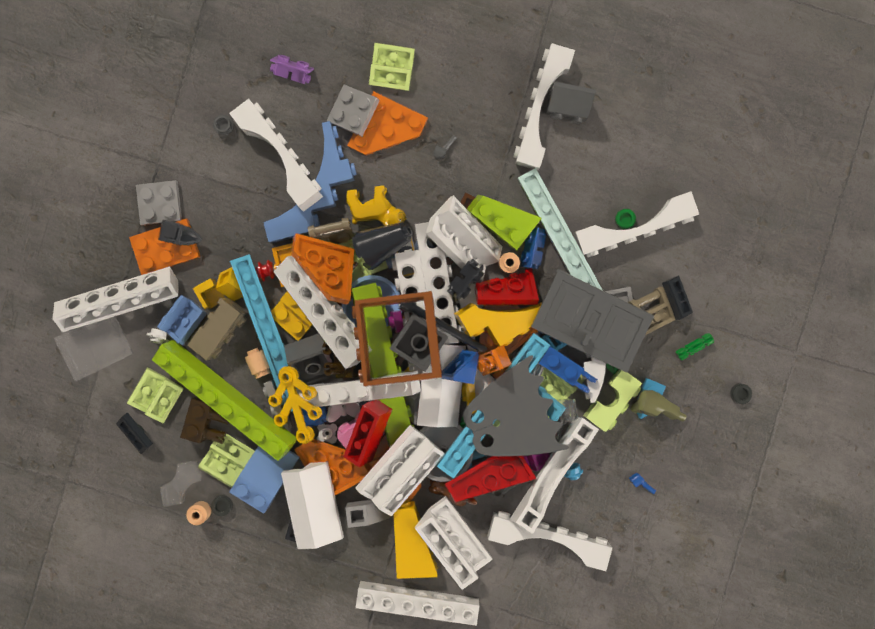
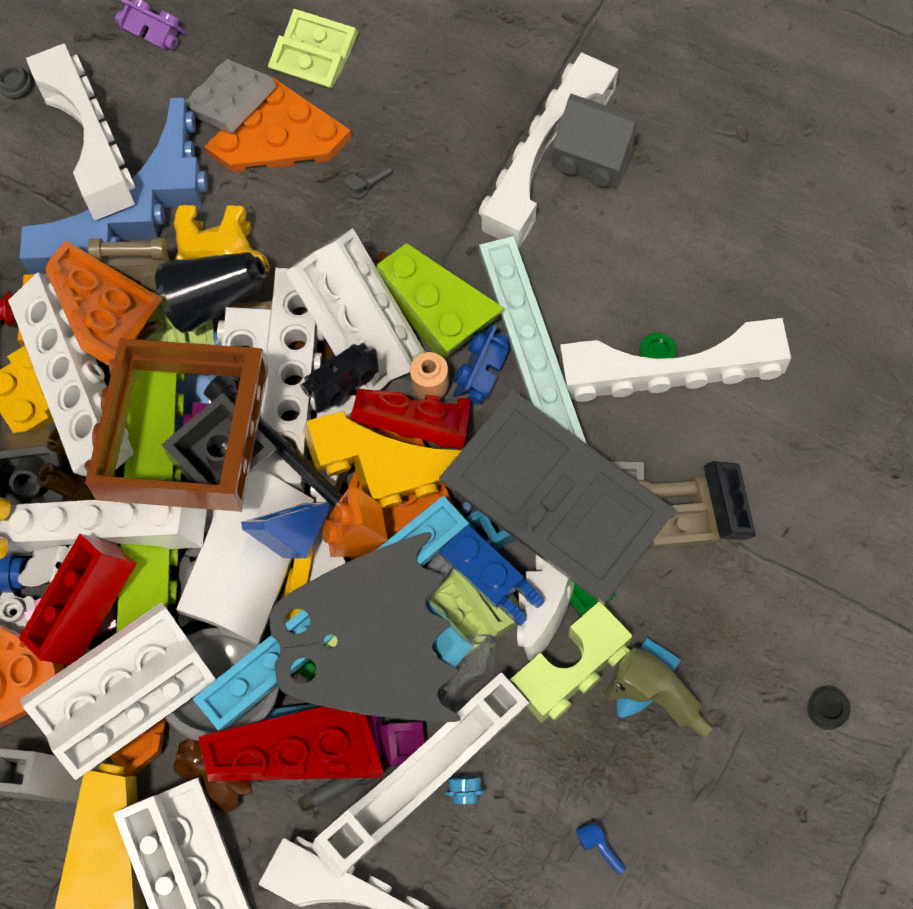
camera: 20 degrees right, 20 degrees down
green axle [676,333,714,360] -> none

